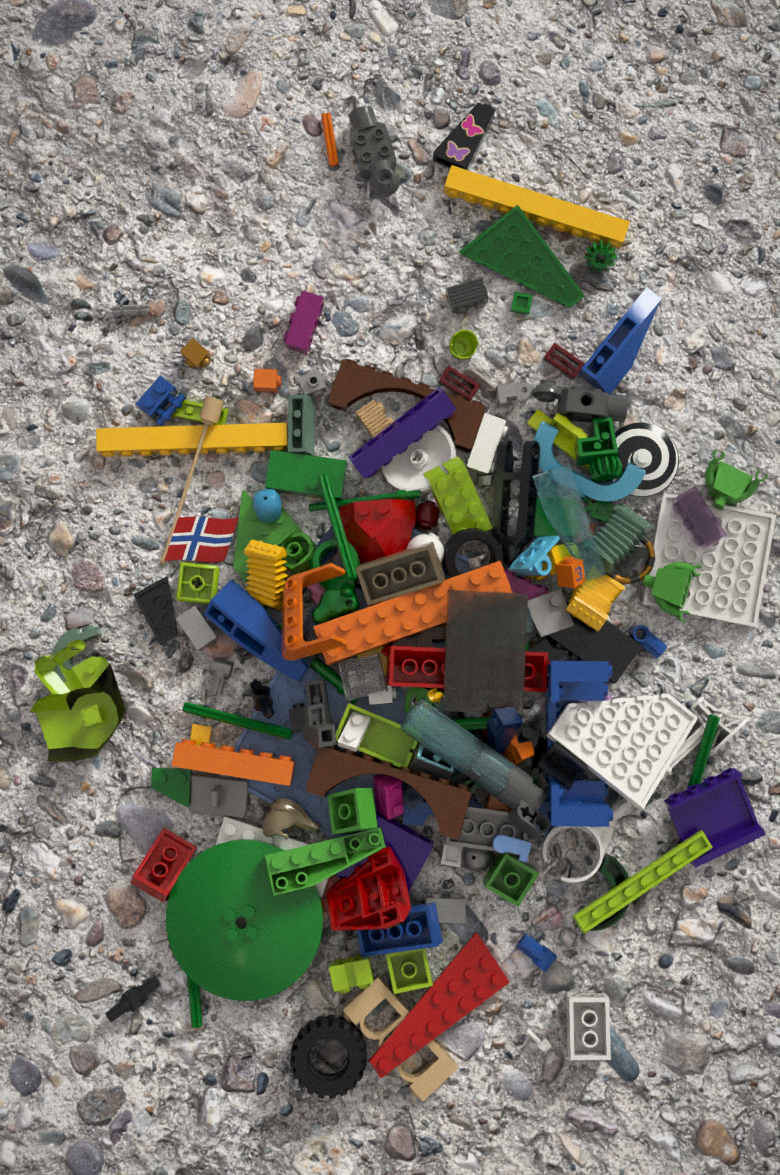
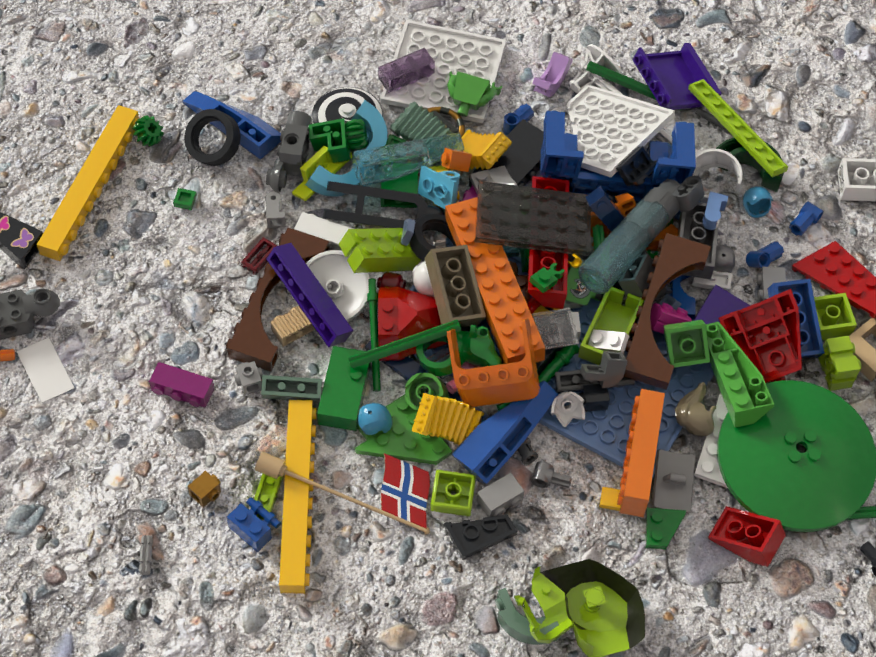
camera: 90 degrees left, 25 degrees down
green axle [183,702,293,740] -> none
black axle [250,679,275,719] -> none
orange brick [253,369,282,393] -> none
dark grey brick [445,277,489,314] -> none
lime hair [449,329,479,360] -> none
green wing [459,205,585,308] -> none
bright green brick [482,853,539,907] -> none
dark red tile [543,342,585,380] -> none
bright green torso [704,449,767,510] -> none
none -> white sticker [17,338,74,403]
none -> black tyre [184,109,241,166]
none -> sand blue tile [401,219,416,246]
none -> green plate [529,263,565,293]
none -> lavender arch [532,52,573,97]
none -> white piece [551,392,585,427]
none -> dark azure helmet [743,186,773,218]
none -> blue piece [746,241,784,268]

